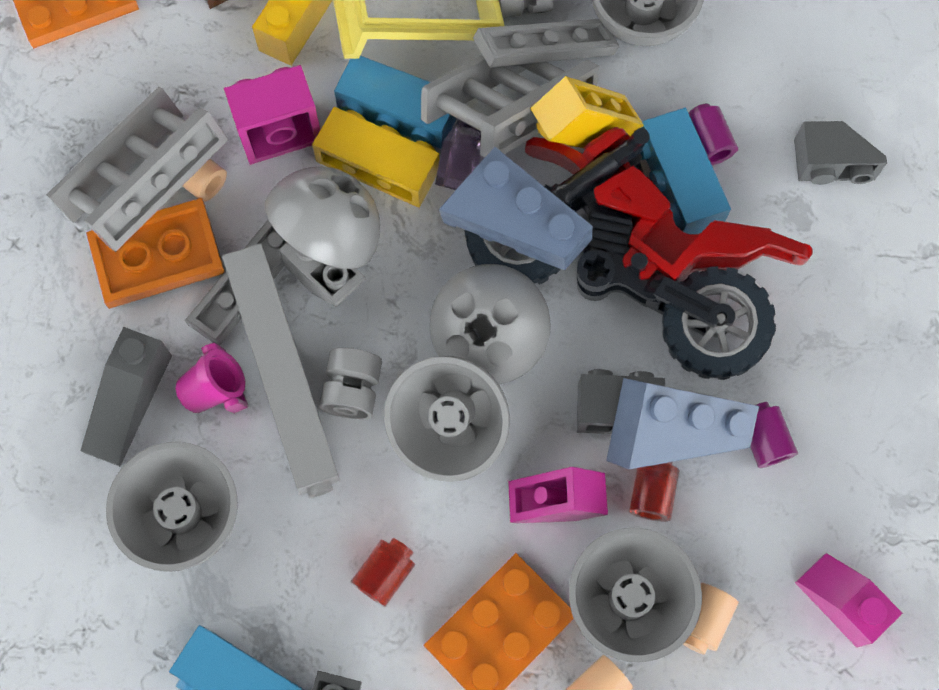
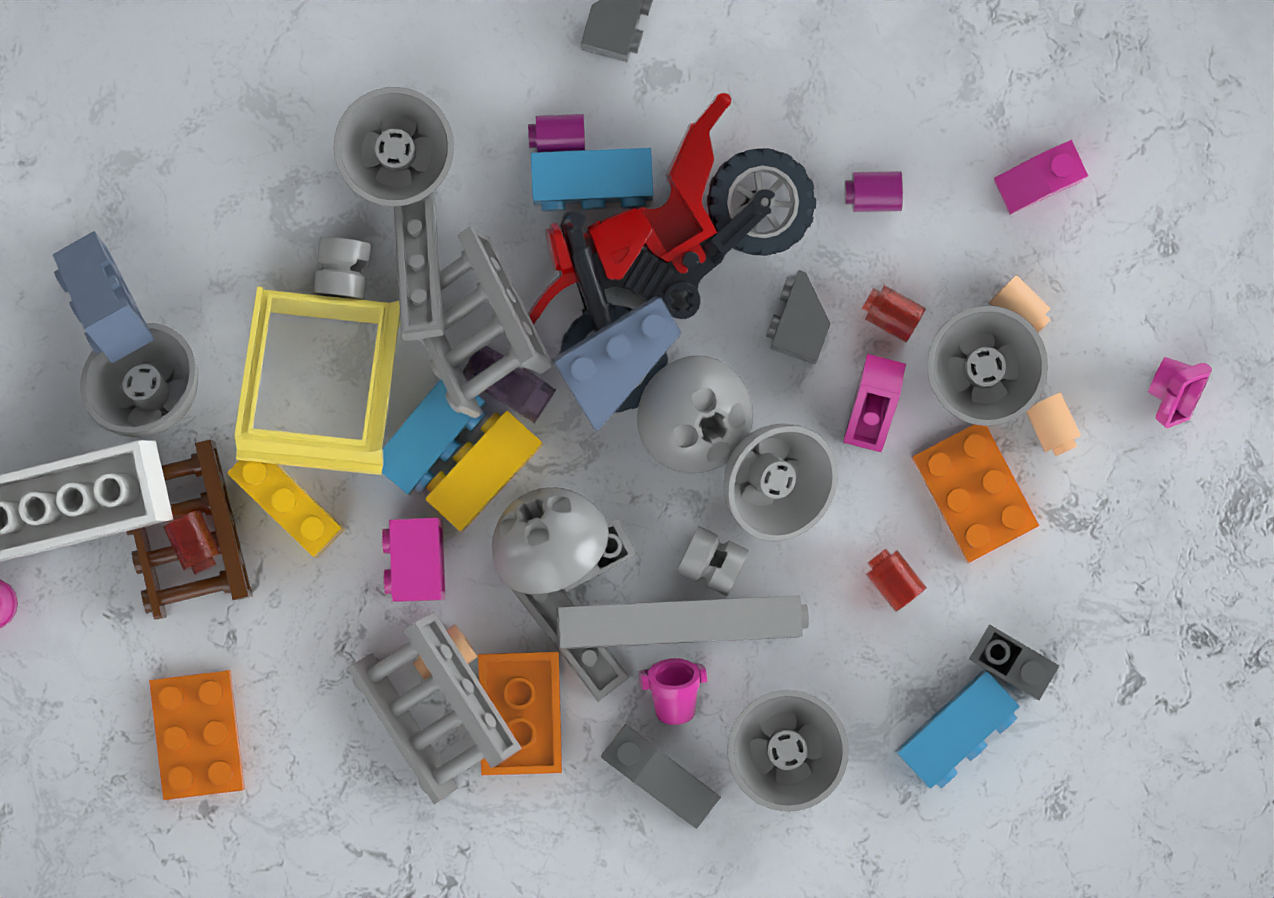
camera: 75 degrees left, 15 degrees up
yellow brick [530,76,644,149] -> none
wedge [606,378,759,469] -> none

